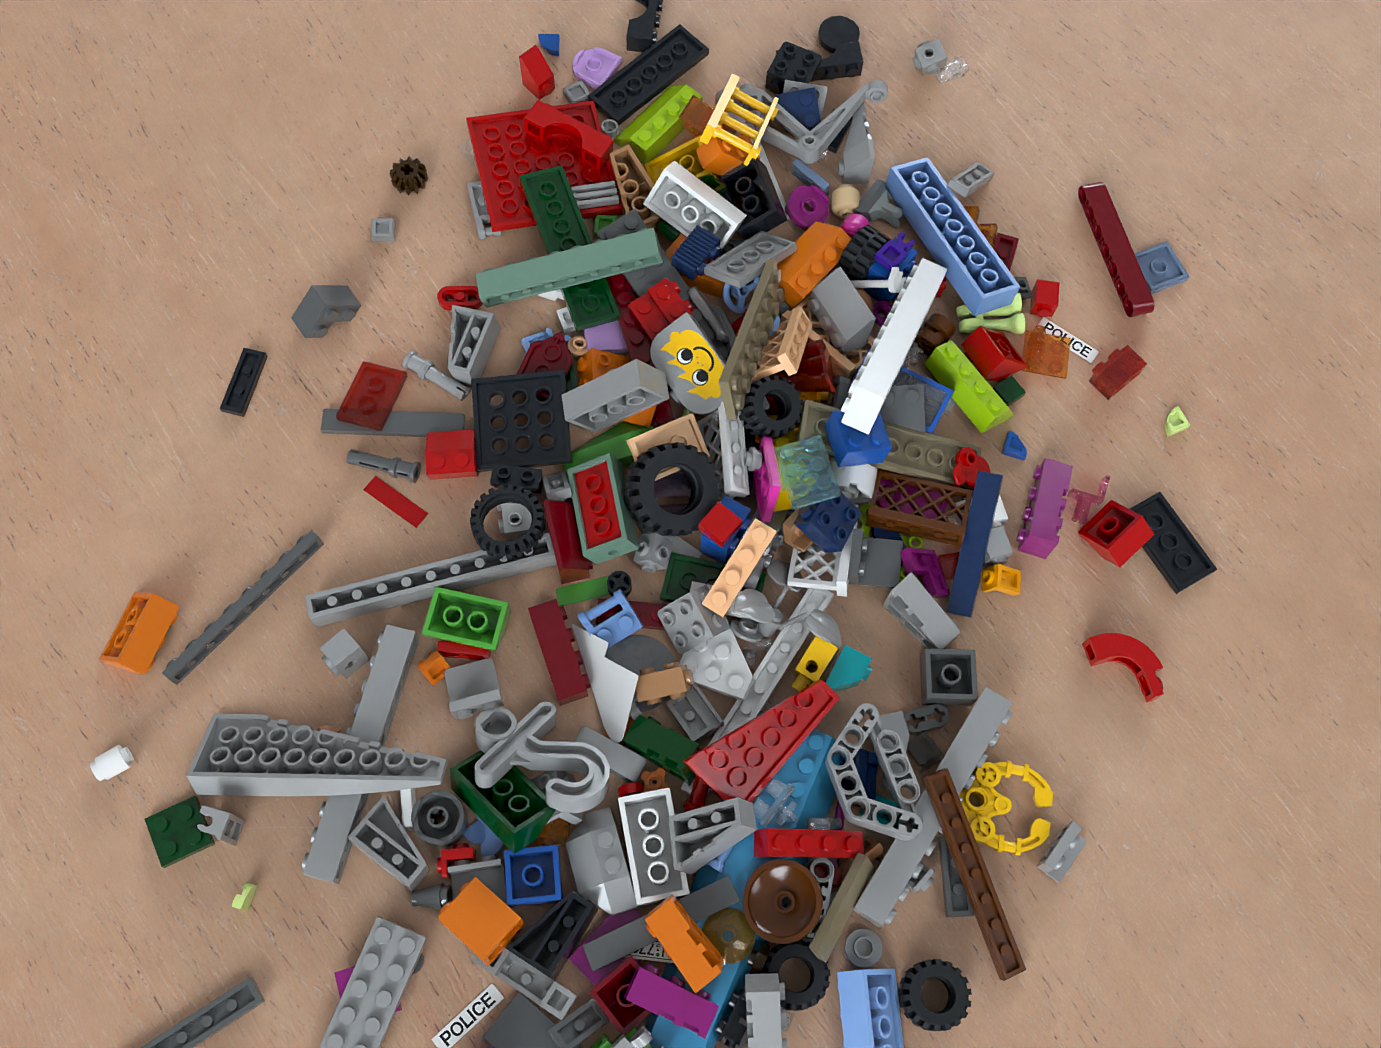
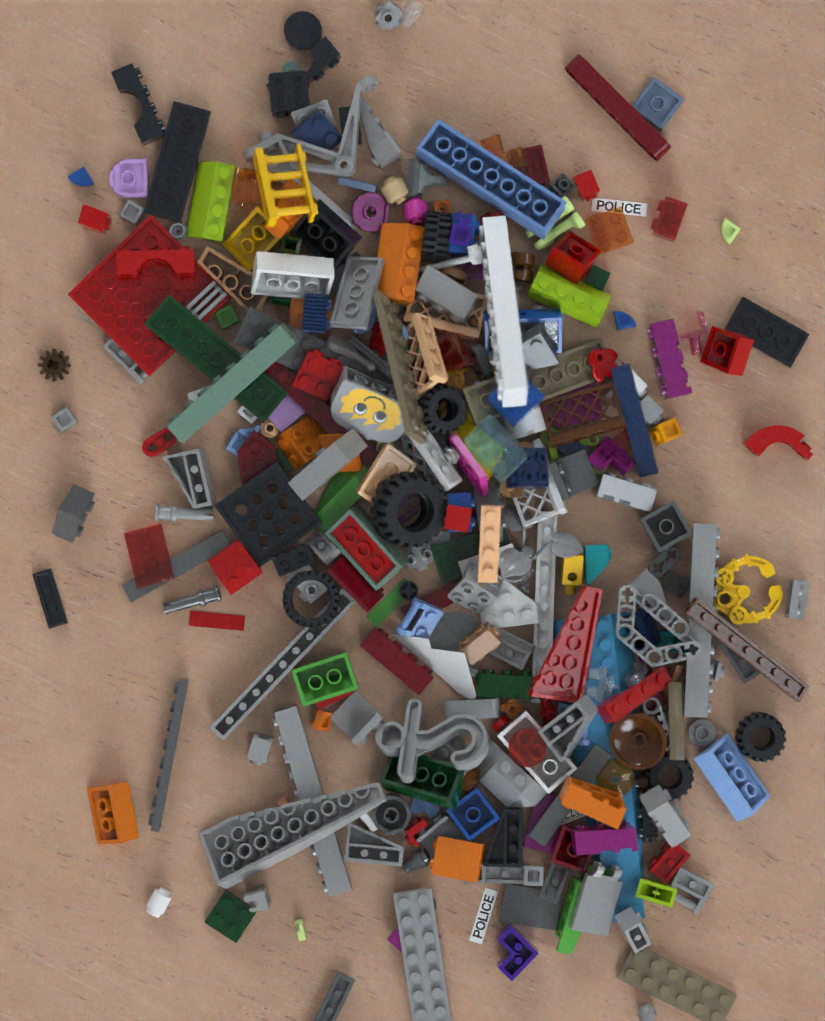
camera: 25 degrees left, 20 degrees up
light grey tile [947,162,994,198] -> none
none -> clear red tile [508,728,547,767]

